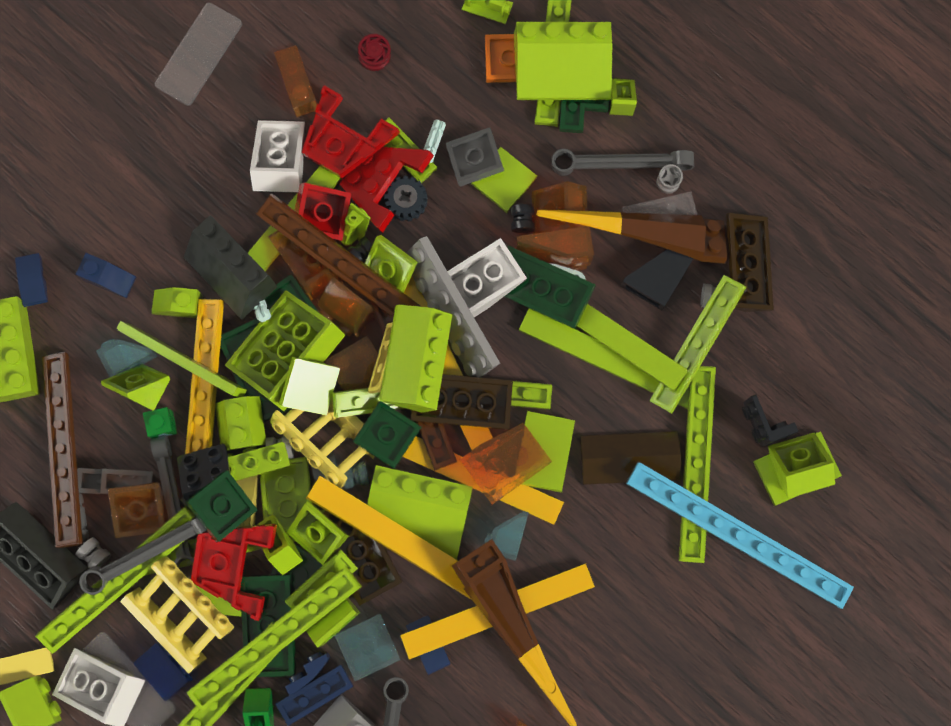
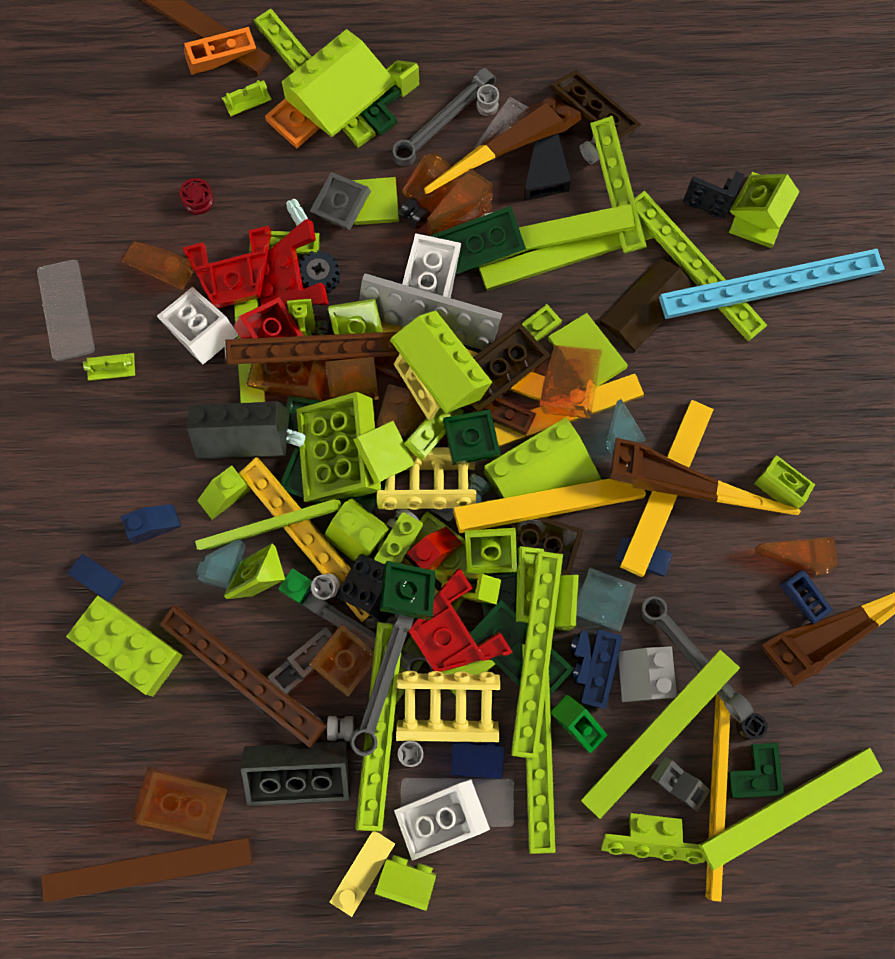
camera: 45 degrees left, 5 degrees down
none -> lime hinge [83,353,135,381]
none -> light grey wheel [311,573,341,600]
none -> light grey wheel [398,741,424,767]
none -> red slope [407,526,463,570]
none -> lime slope [754,455,815,509]

